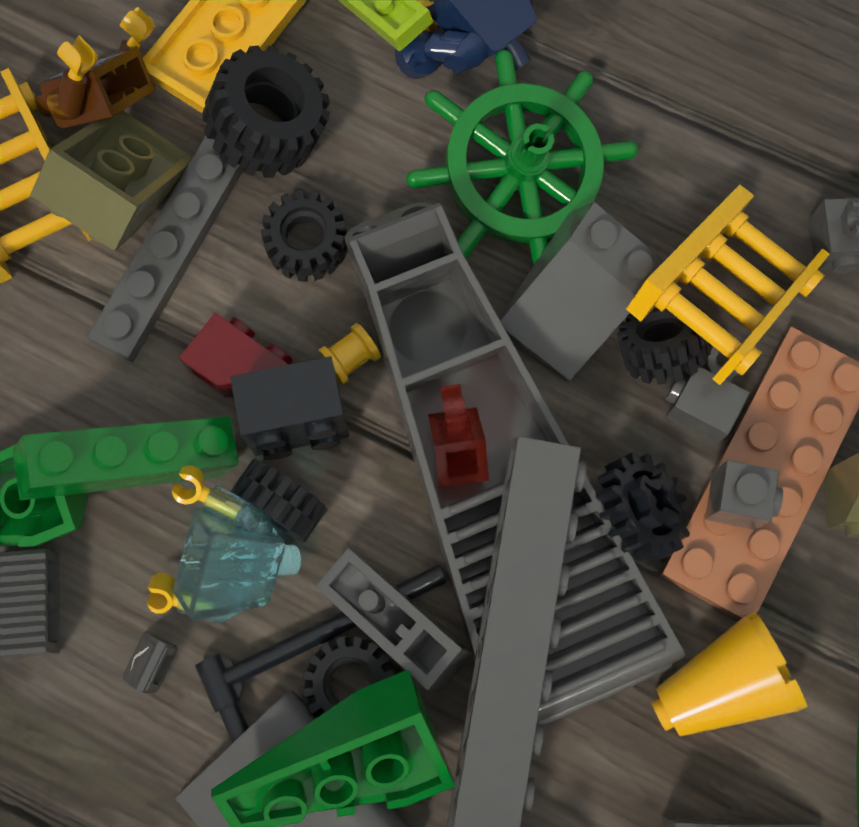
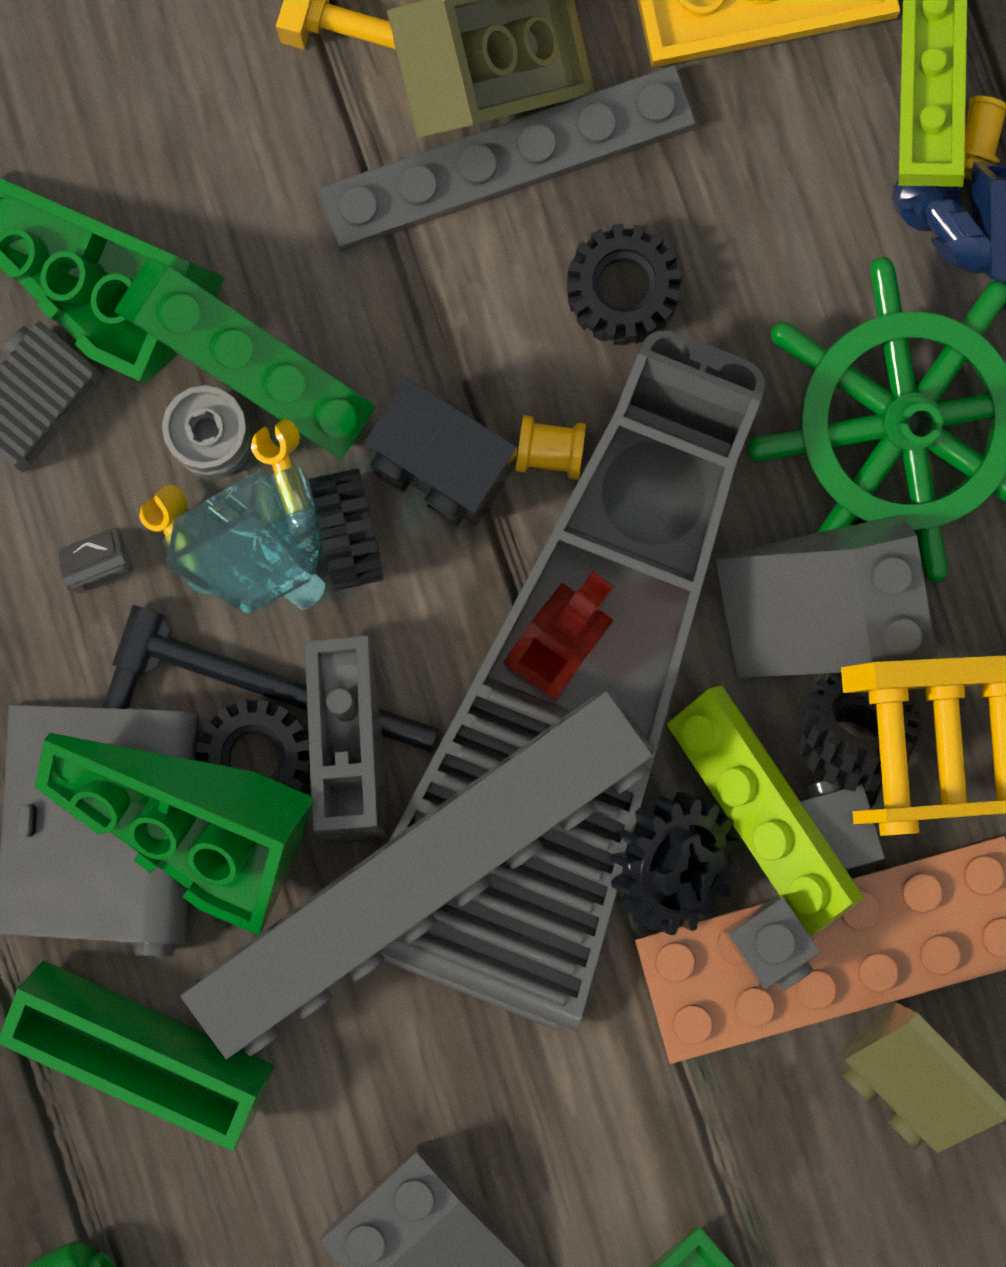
camera: 50 degrees right, 10 degrees up
dark red slope [179,313,293,398] -> none
black tyre [202,45,330,178] -> none
yellow cone [651,612,808,737] -> none
none -> light grey wheel [162,385,253,479]
none -> lime plate [666,685,865,936]

